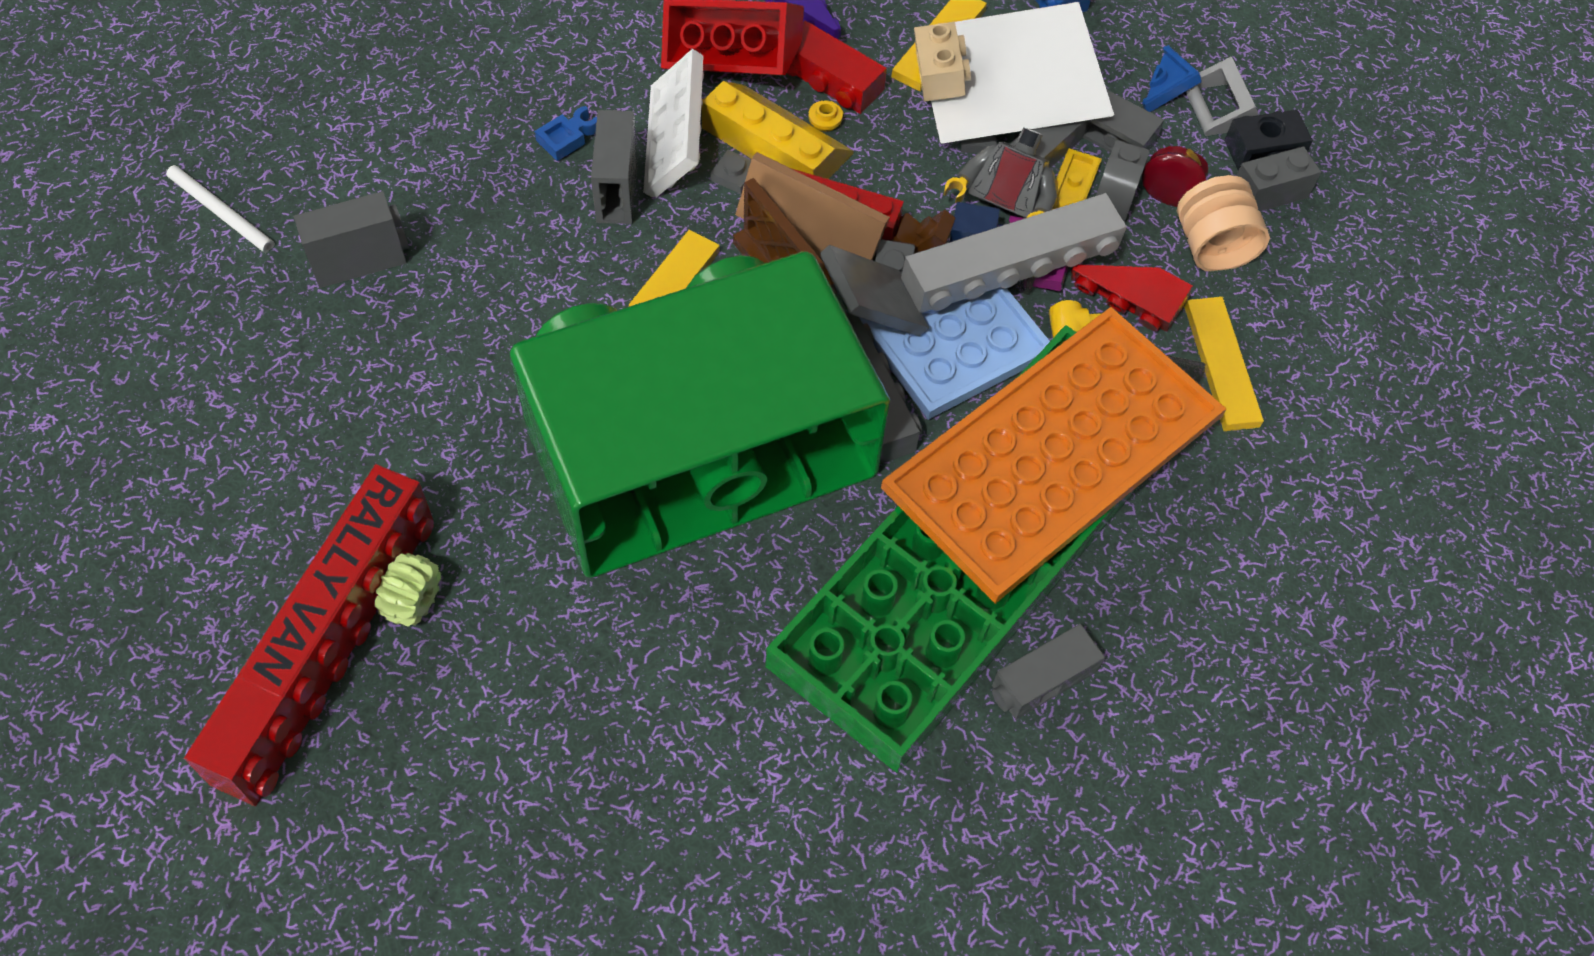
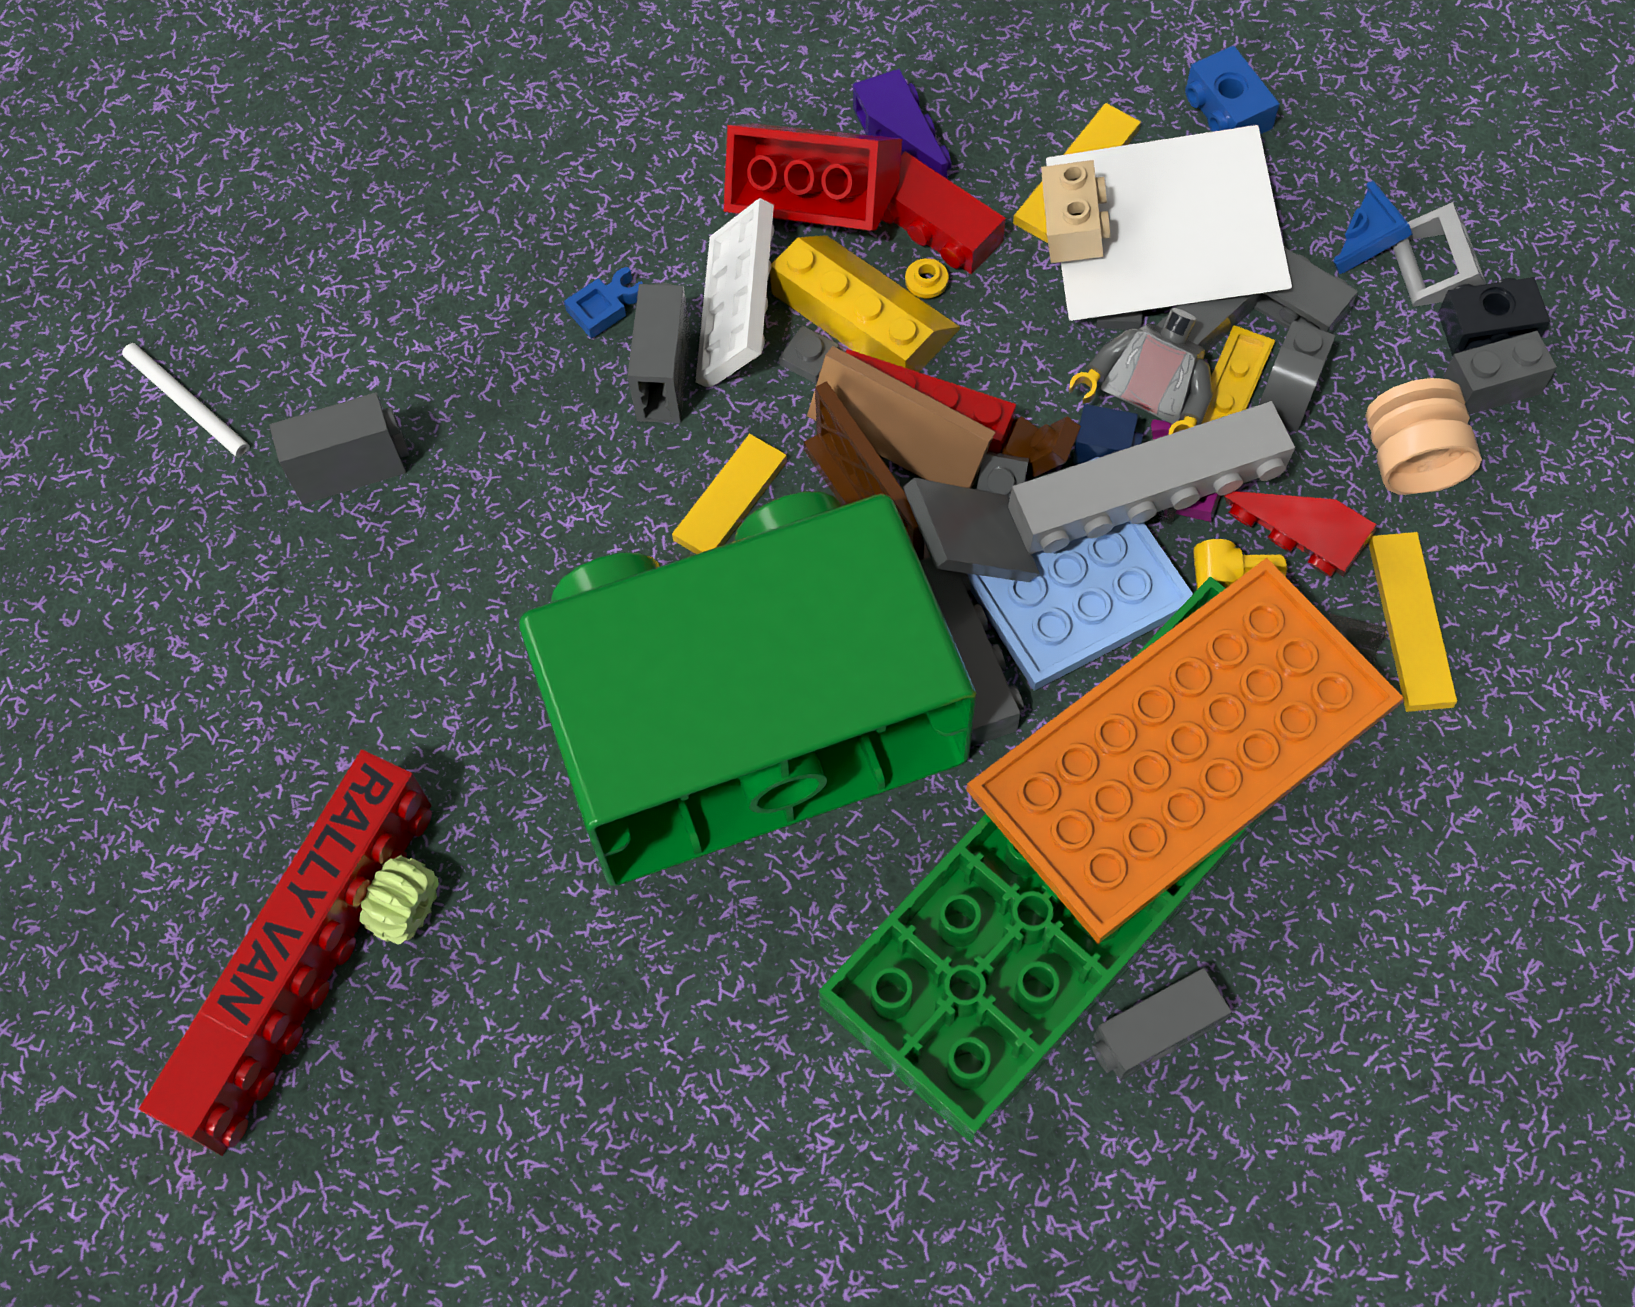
camera: 10 degrees right, 5 degrees up
dark red piece [1142,146,1208,207] -> none

